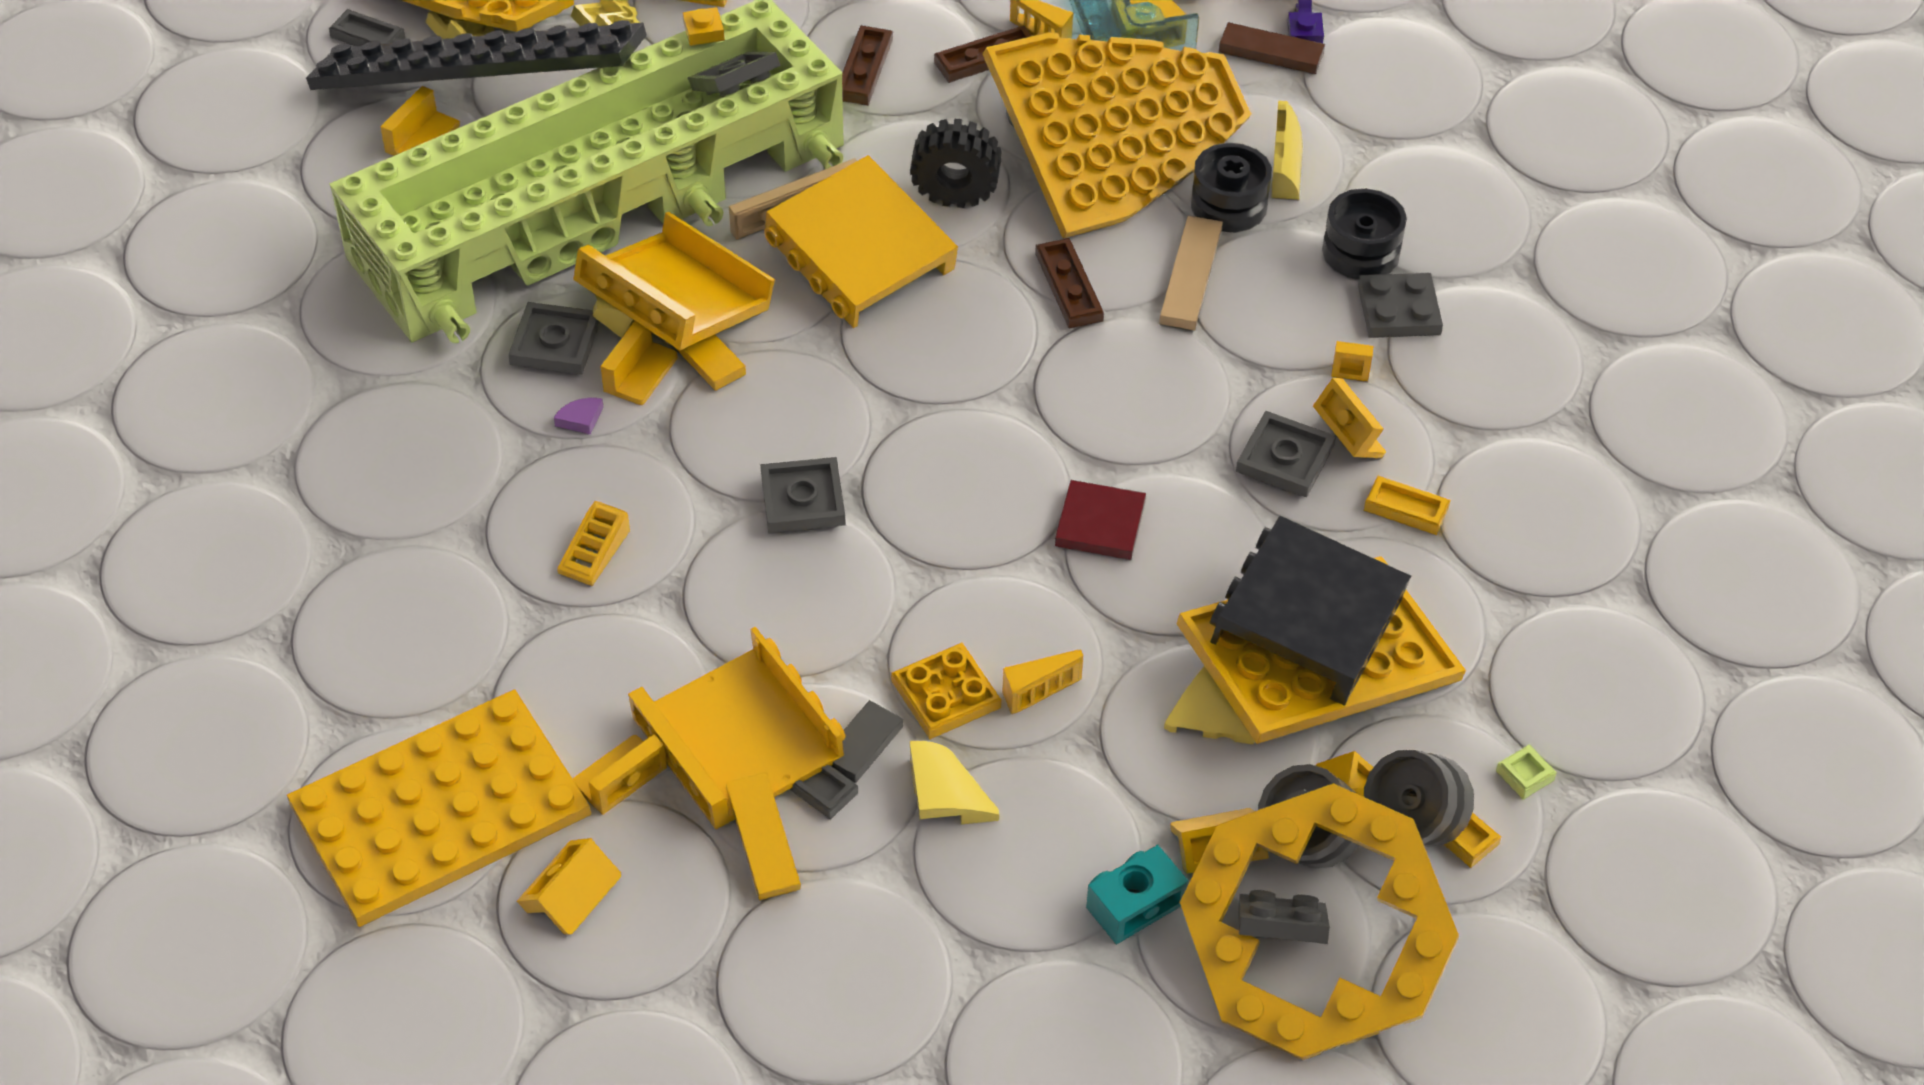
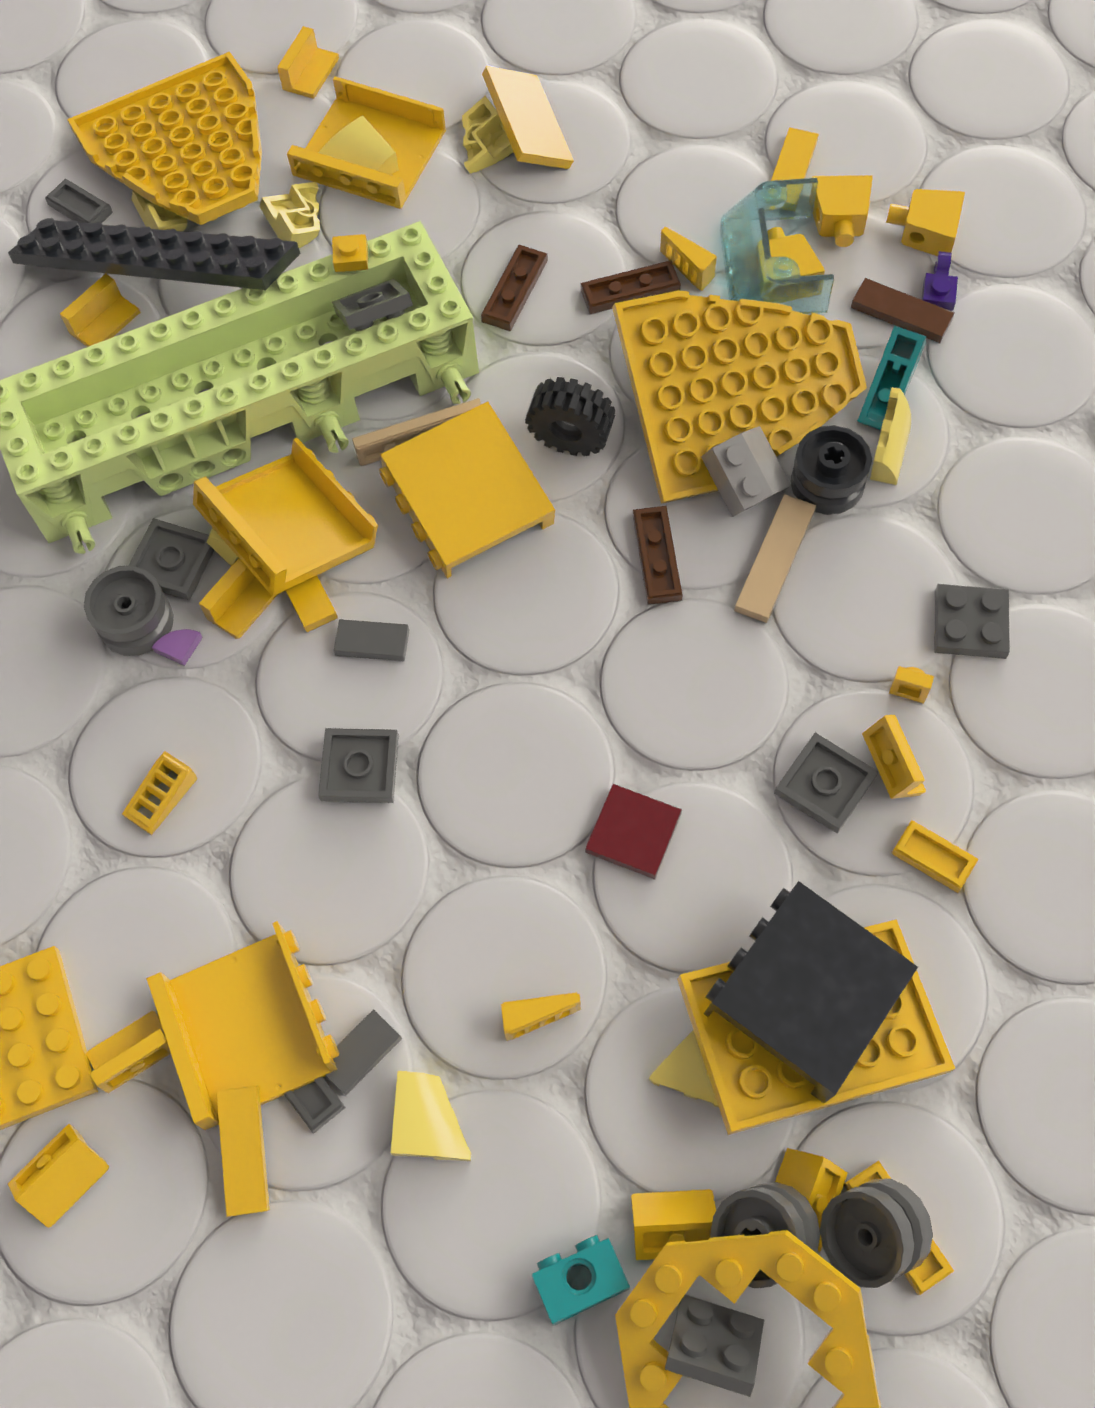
camera: 15 degrees right, 15 degrees up
yellow tile [891,642,1002,740] -> none
black wheel [1322,188,1407,279] -> none
yellowish green tile [1496,744,1557,800] -> none
none -> dark grey wheel [84,566,174,656]
none -> dark grey tile [334,619,409,661]
none -> light grey slope [701,426,791,517]
none -> teal slope [857,326,926,430]

